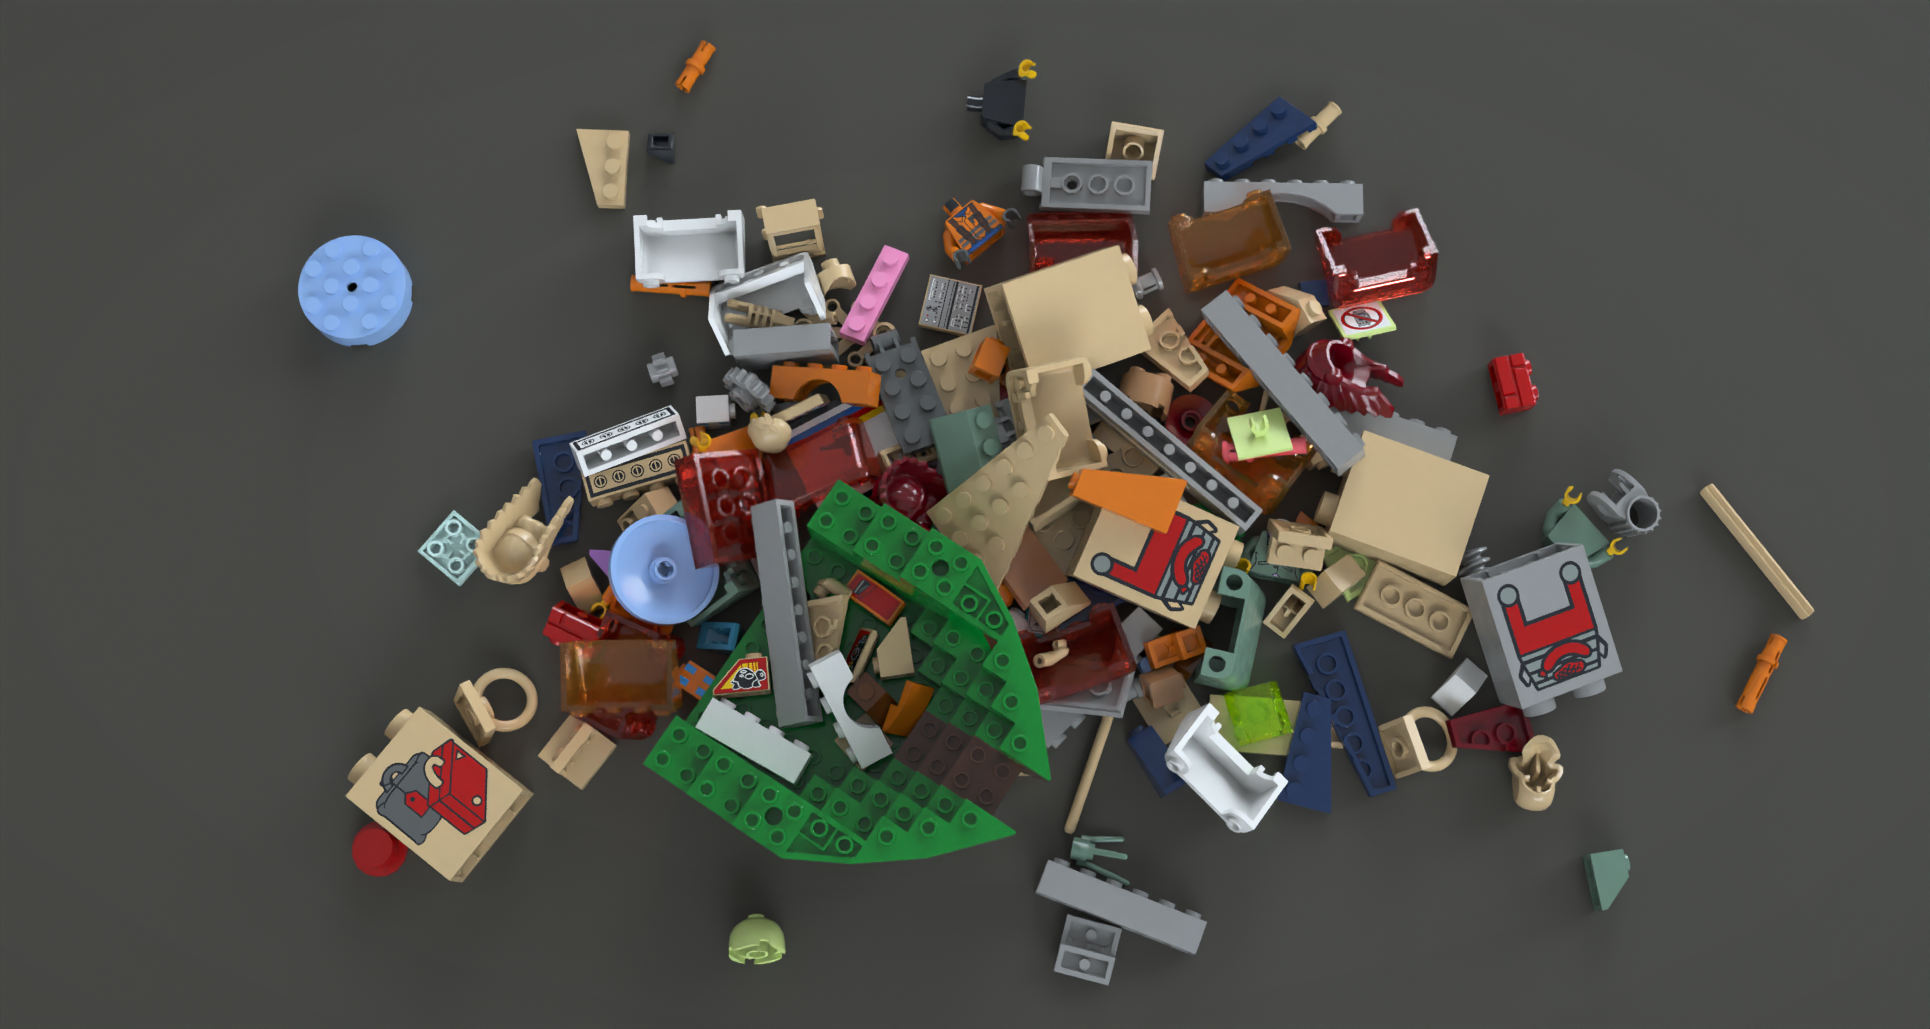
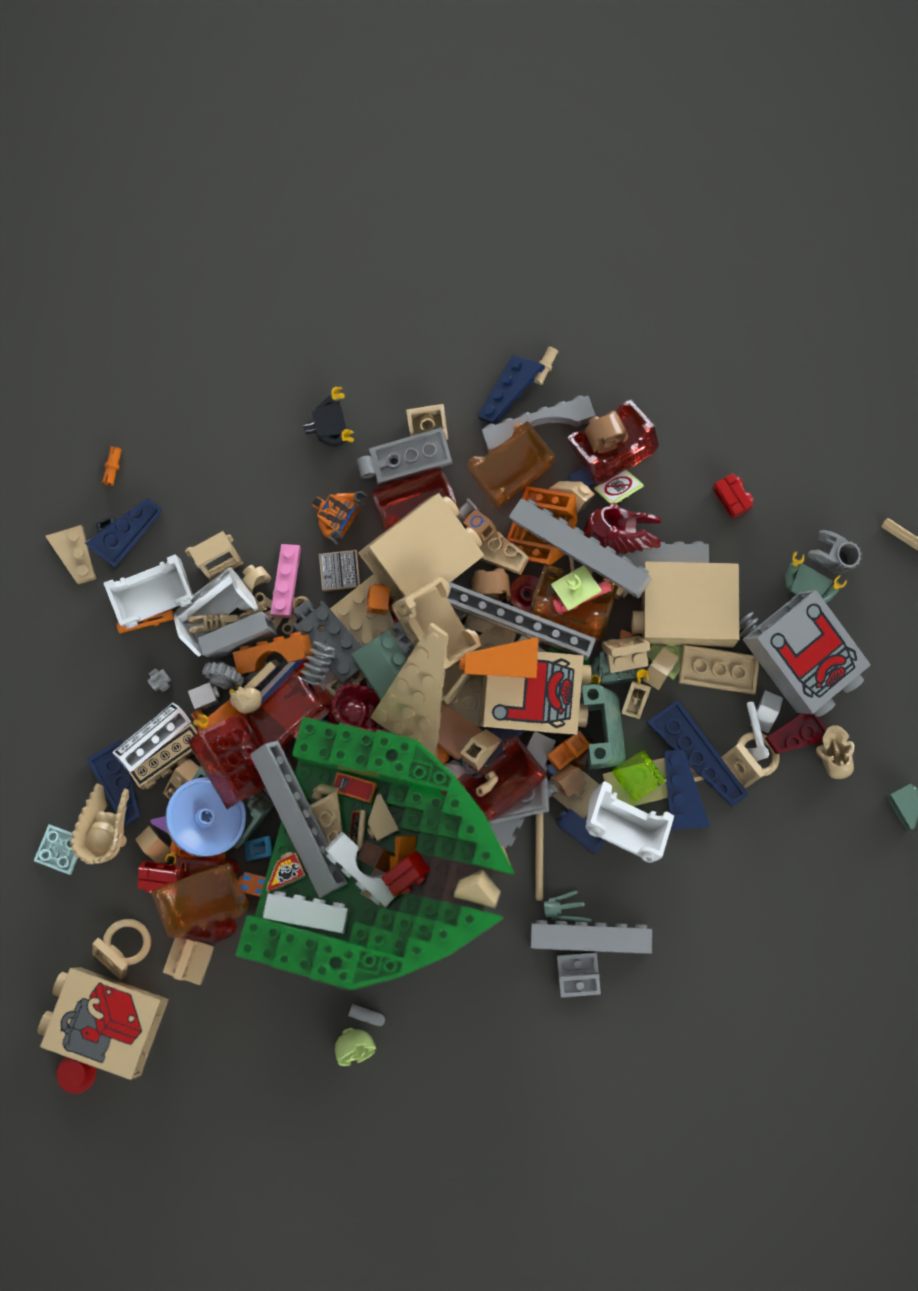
camera: 10 degrees left, 0 degrees up
none -> dark blue wing [85,498,163,568]
none -> light grey piece [301,641,335,686]
none -> light grey bar [348,1004,385,1026]
none -> red brick [381,851,430,897]
none -> tan slope [454,870,500,908]
none -> medium nougat brick [463,509,496,543]
none -> medium nougat brick [585,411,628,453]
none -> white piece [747,701,769,761]

